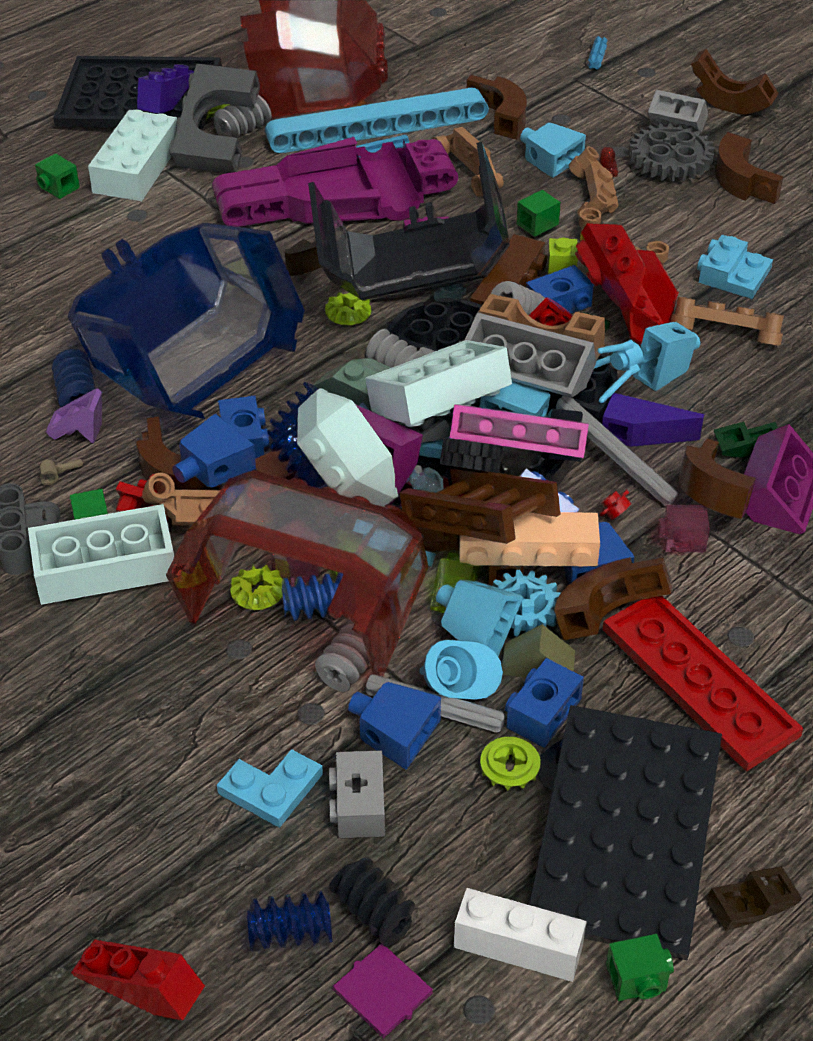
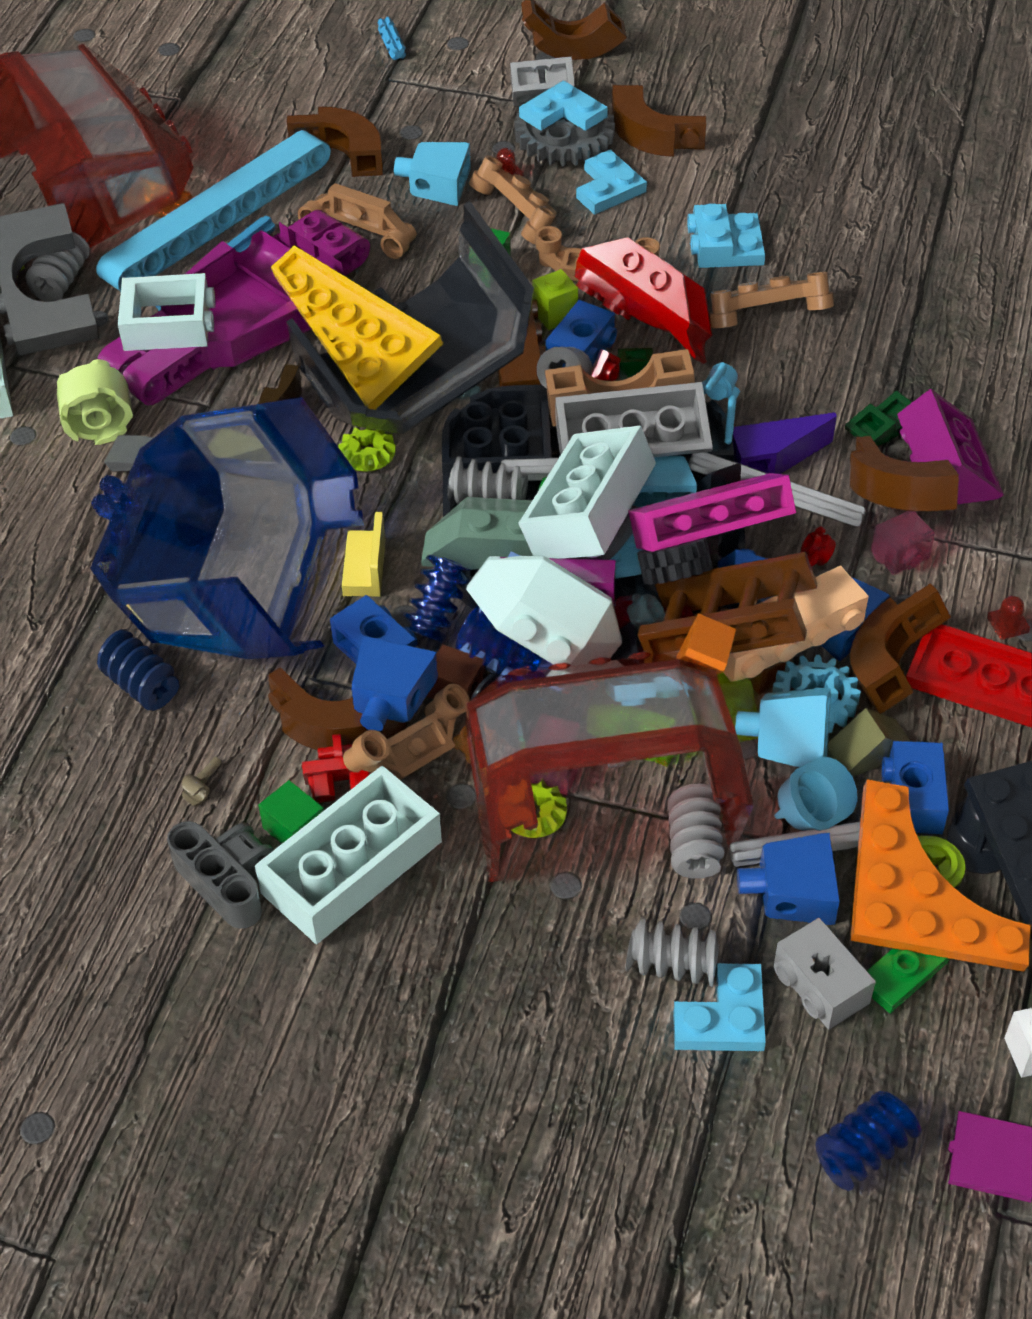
camera: 30 degrees left, 5 degrees up
medium lavender slope [46,388,102,443] -> none
red slope [71,939,205,1021] -> none
blue piece [282,572,354,621] -> none
black piece [329,857,415,946] -> none
medium azure torso [633,322,700,391] -> none
none -> yellowish green brick [57,359,133,445]
none -> light aqua window [118,273,215,351]
none -> yellow wing [271,246,443,410]
none -> light yellow panel [342,512,386,597]
none -> medium azure plate [519,80,608,131]
none -> medium azure plate [576,149,647,215]
none -> light grey piece [625,918,720,987]
none -> orange slope [674,613,736,677]
none -> orange plate [850,779,1030,972]
none -> green plate [867,948,950,1014]
none -> clear red piece [987,596,1030,640]

